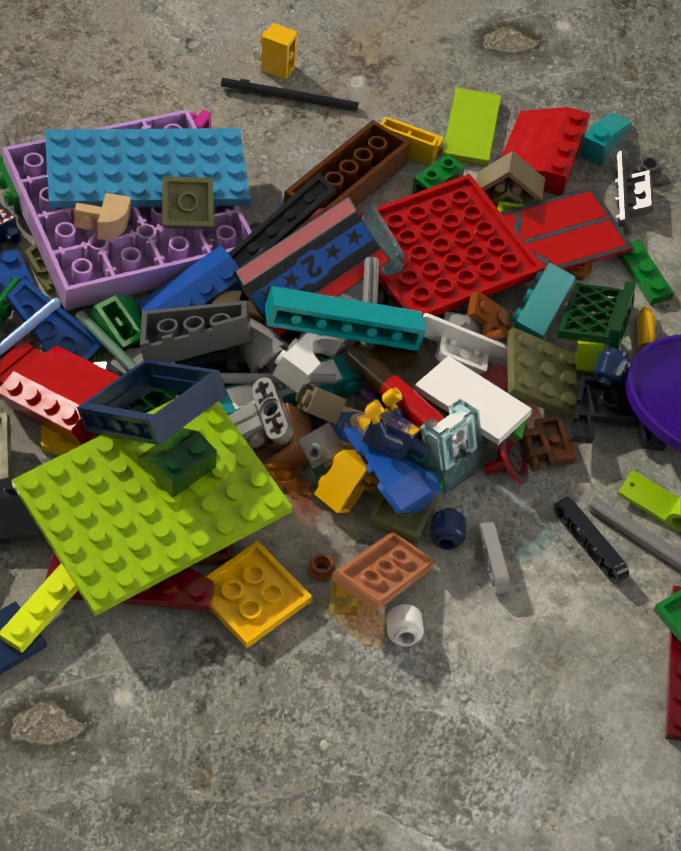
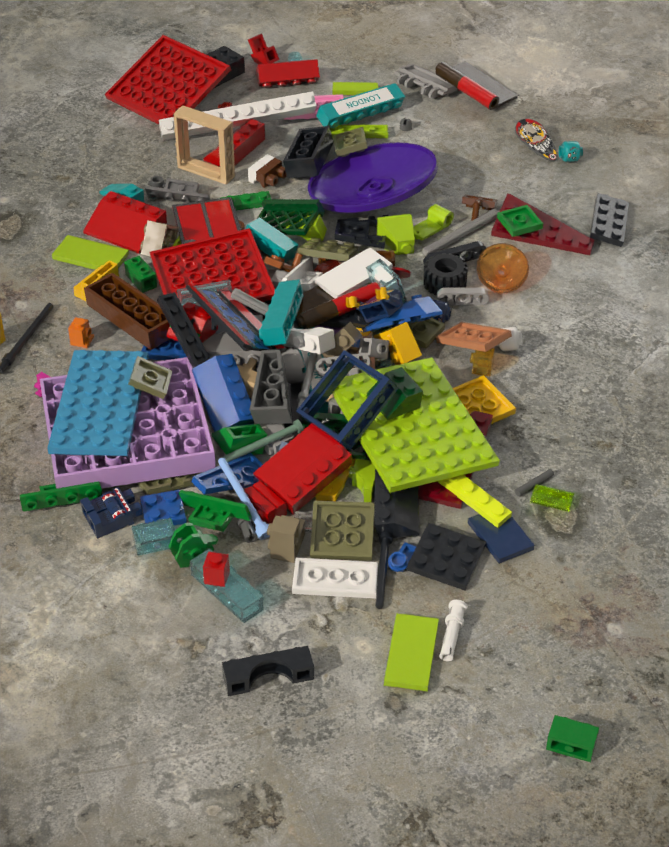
camera: 75 degrees left, 10 degrees down
tan brick [74,193,131,240] -> none
dark orange plate [308,554,336,581] -> none
dark blue head [593,347,632,388] -> none
none -> orange brick [68,317,94,348]
none -> lime slope [377,214,415,255]
none -> black tyre [423,253,468,297]
none -> clear orange dish [477,243,529,293]
none -> dark grey piece [515,469,554,496]
none -> clear neon green tile [530,484,574,512]

